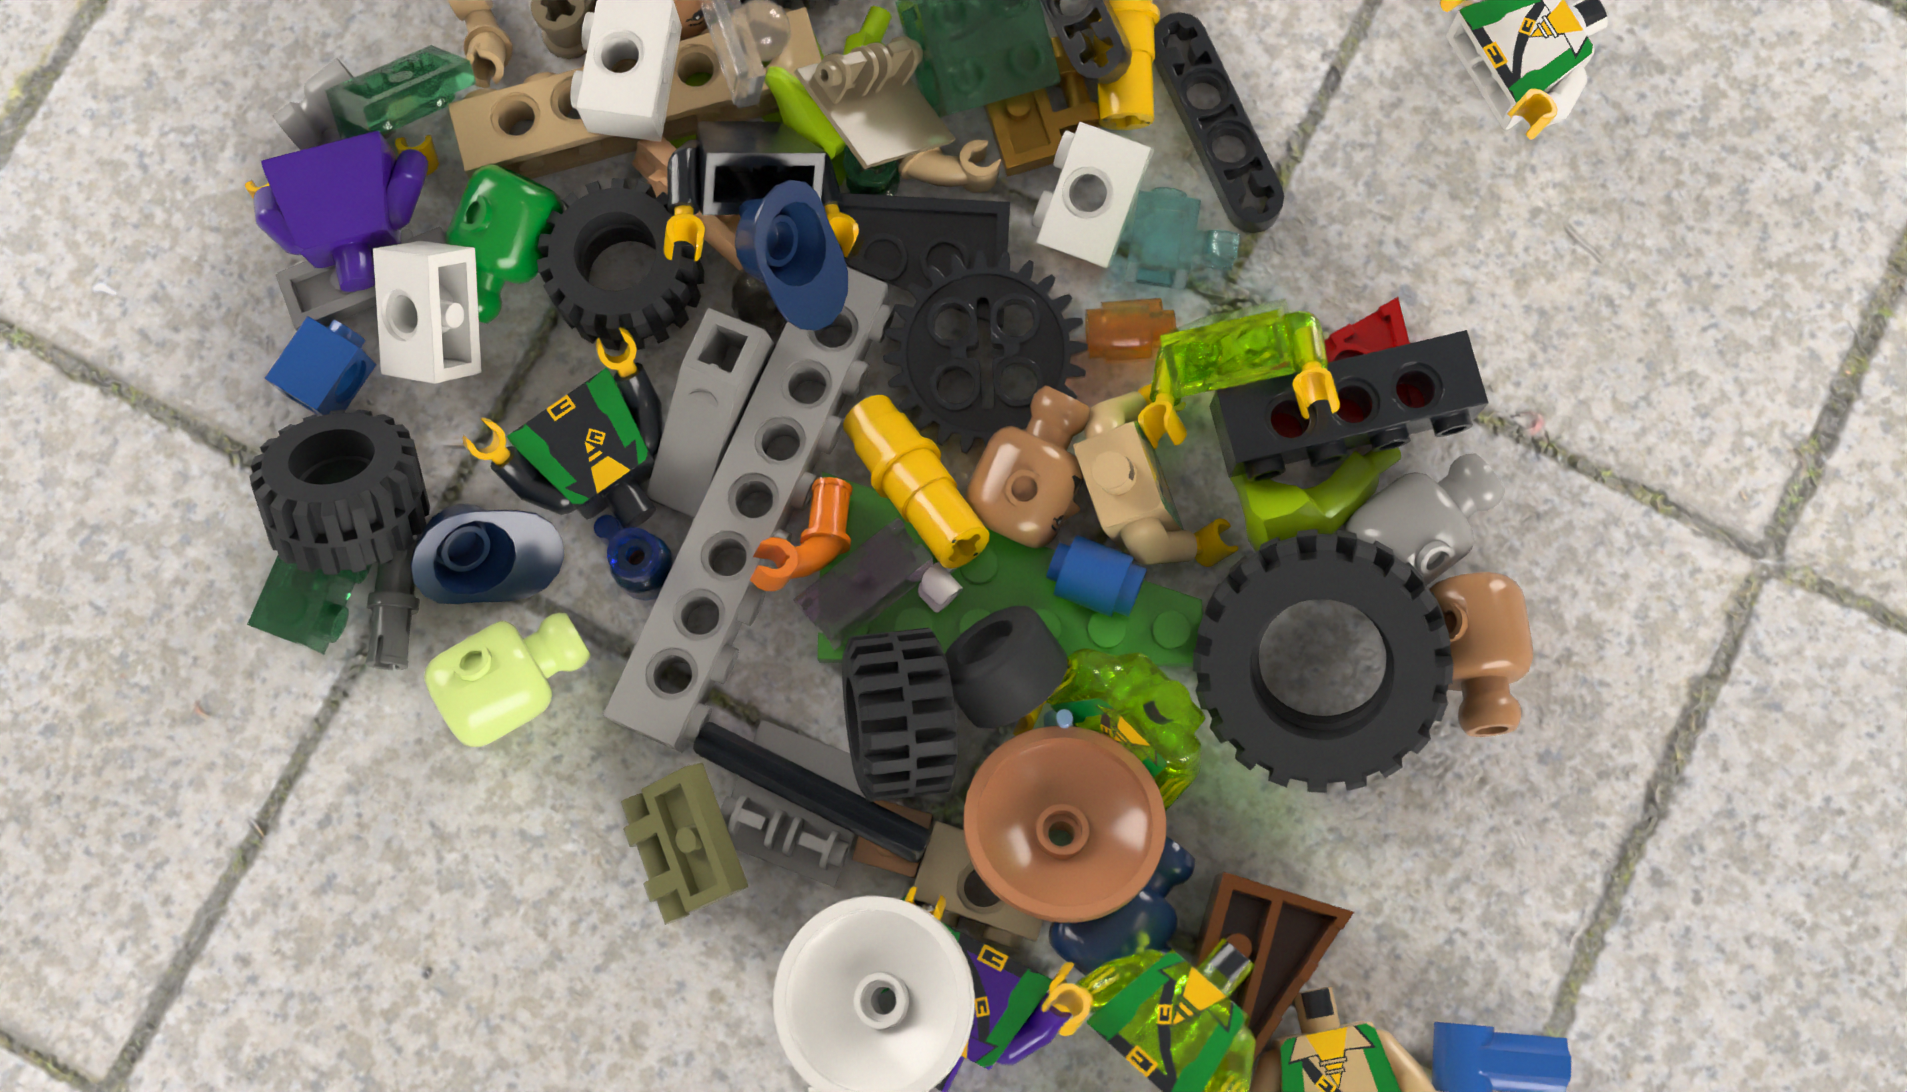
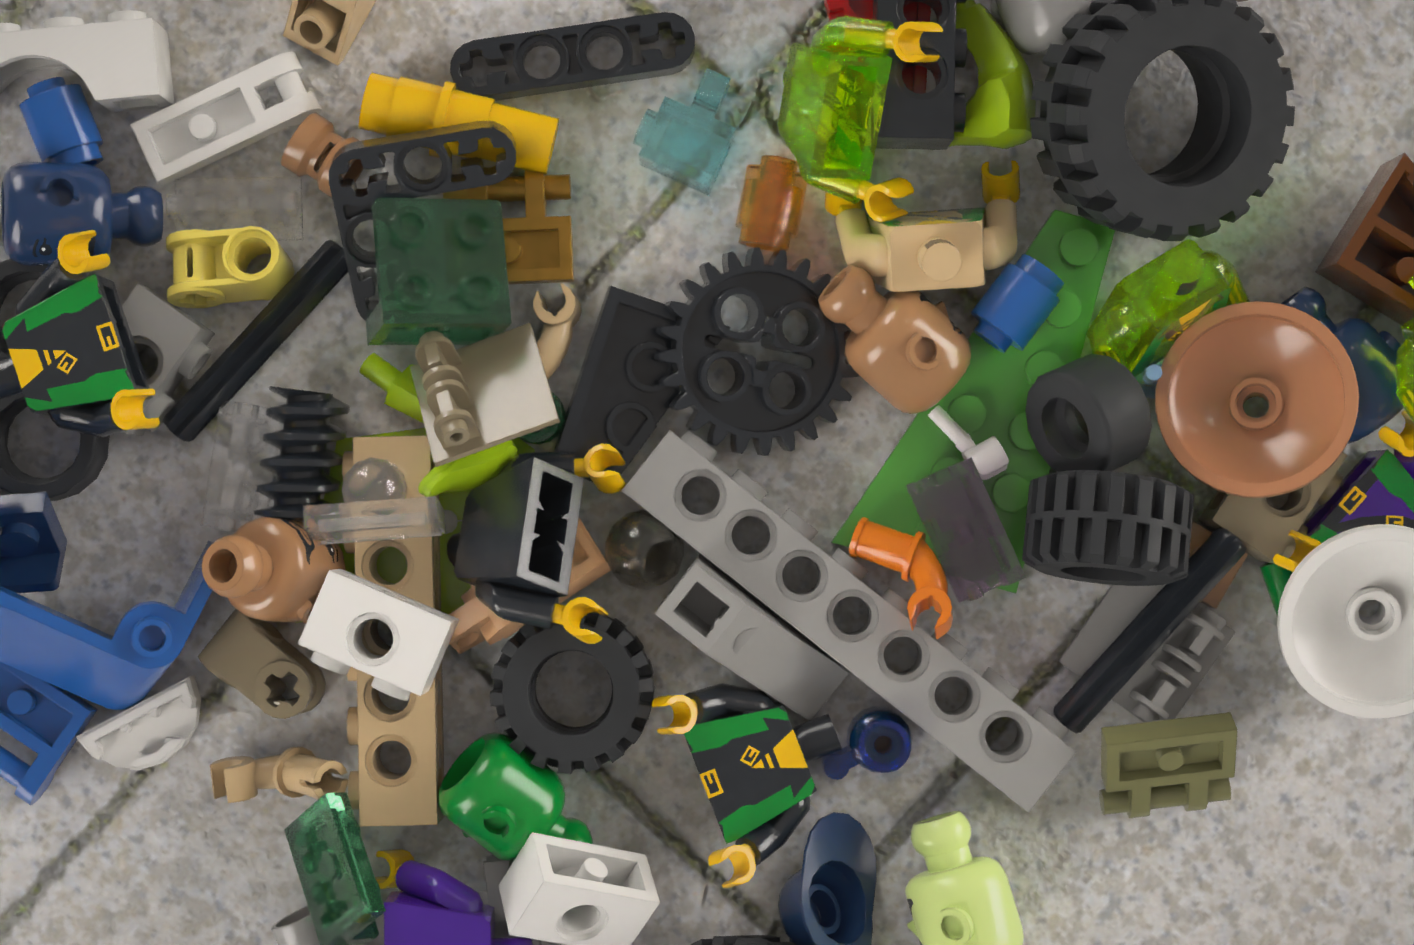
camera: 80 degrees left, 10 degrees up
dark blue piece [735,180,848,331] -> none
yellow piece [843,395,990,569] -> none
white brick [1032,122,1154,268] -> none

